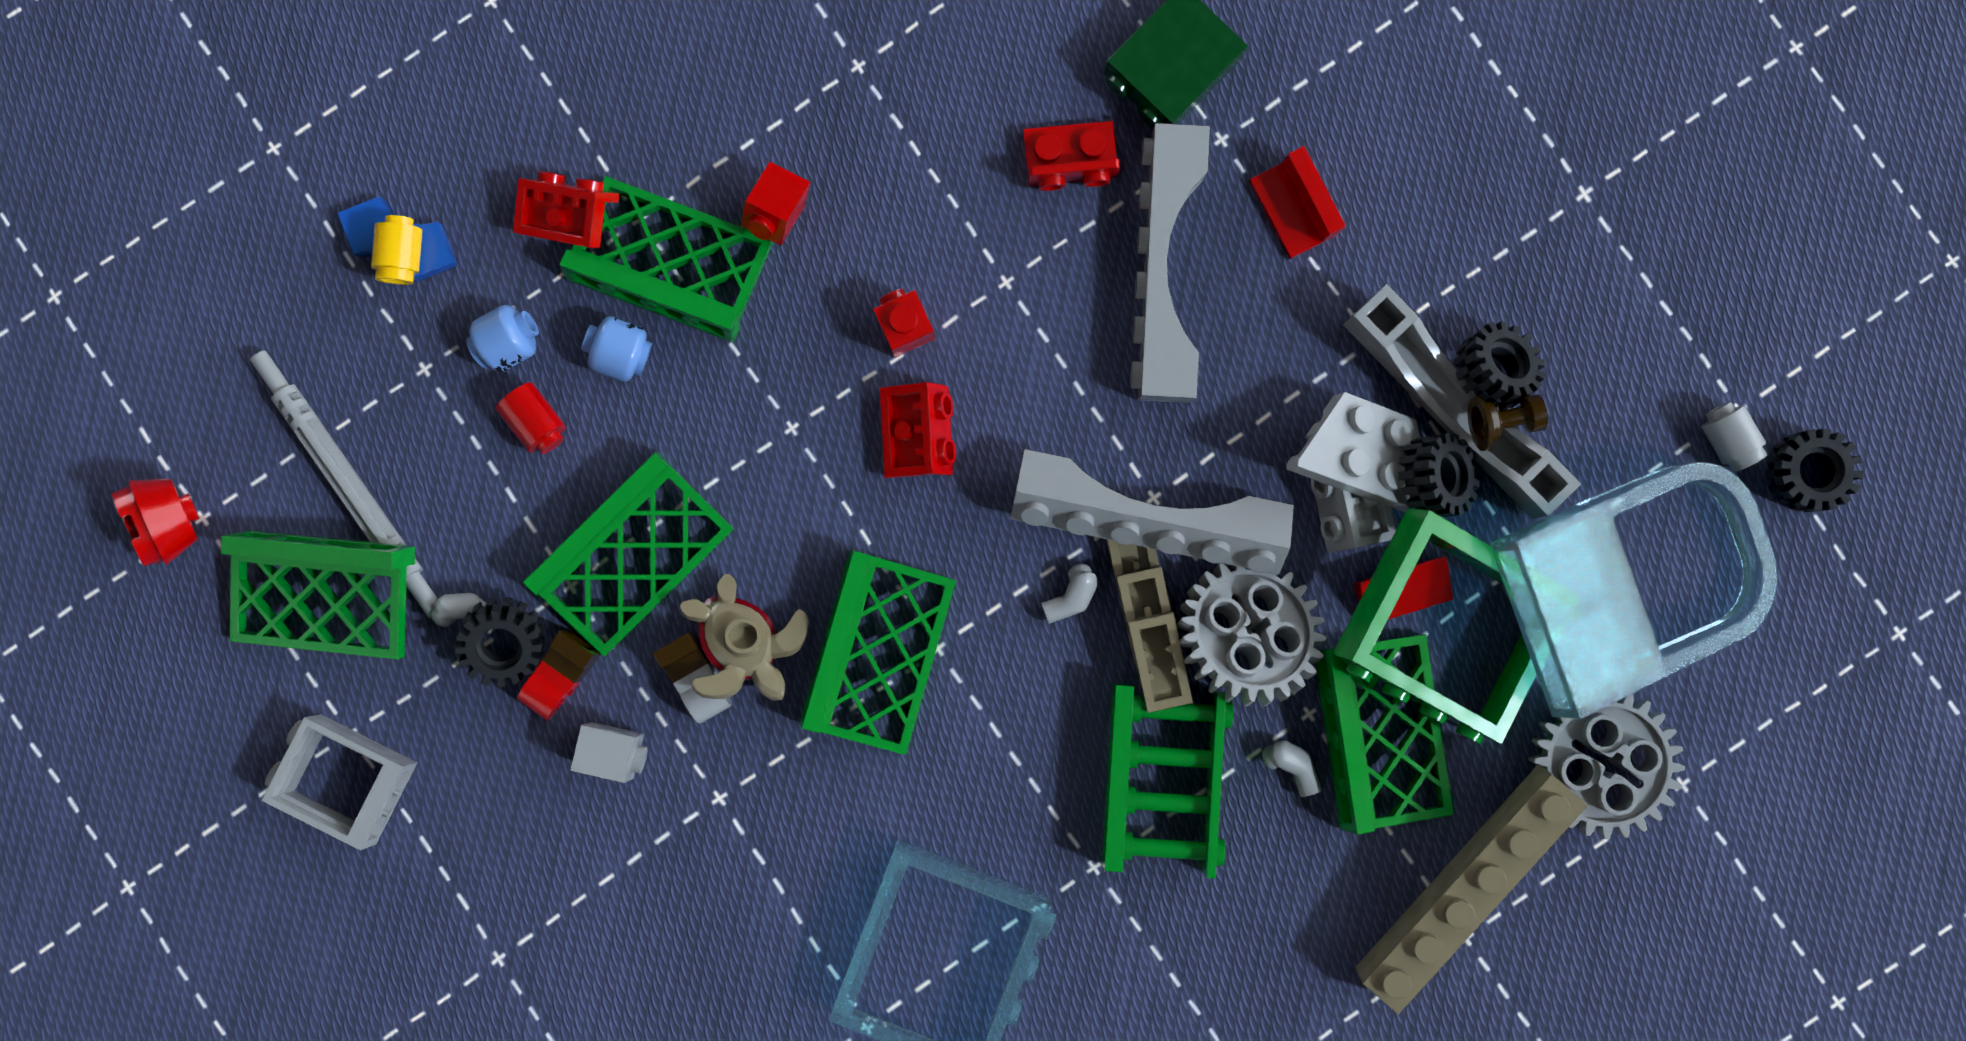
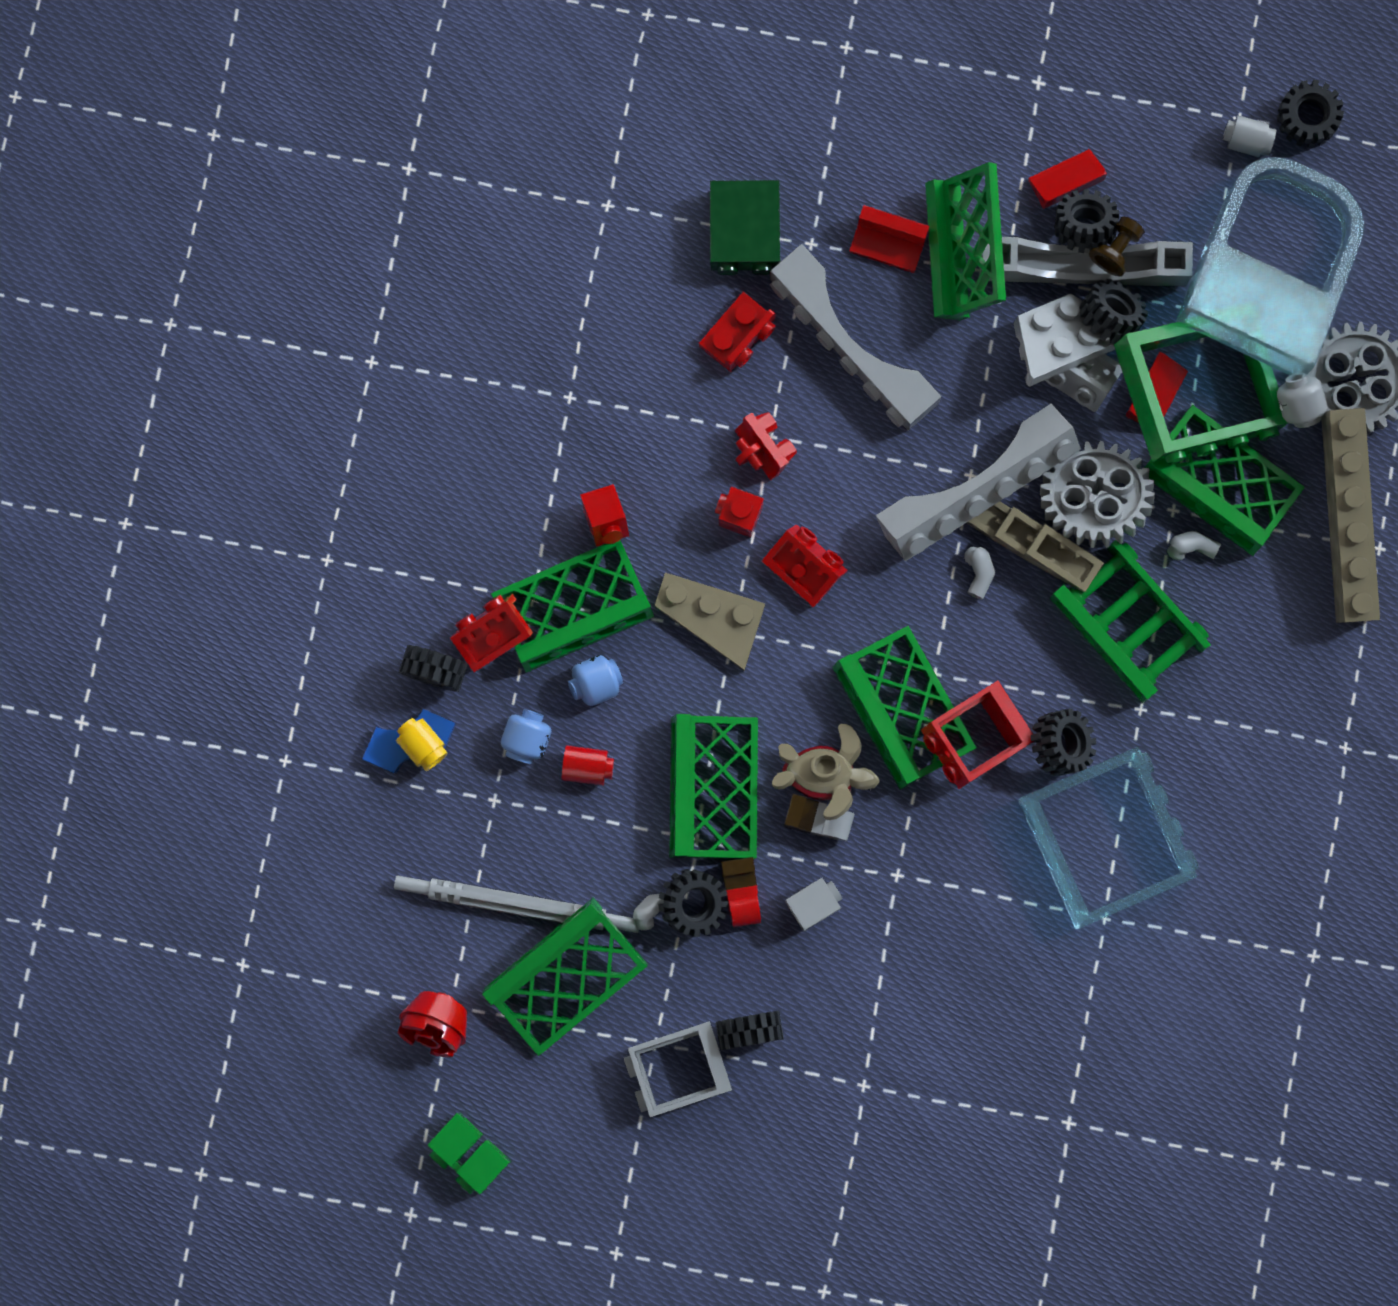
camera: 40 degrees left, 5 degrees down
none -> black tyre [399,645,468,692]
none -> green piece [428,1112,512,1194]
none -> dark tan wing [655,572,765,671]
none -> black tyre [716,1011,784,1050]
none -> red hips [735,412,797,480]
none -> red window [921,680,1034,789]
none -> green fence [925,162,1006,321]
none -> red slope [1028,149,1107,209]
none -> black tyre [1031,709,1096,776]
none -> light grey head [1277,373,1327,428]

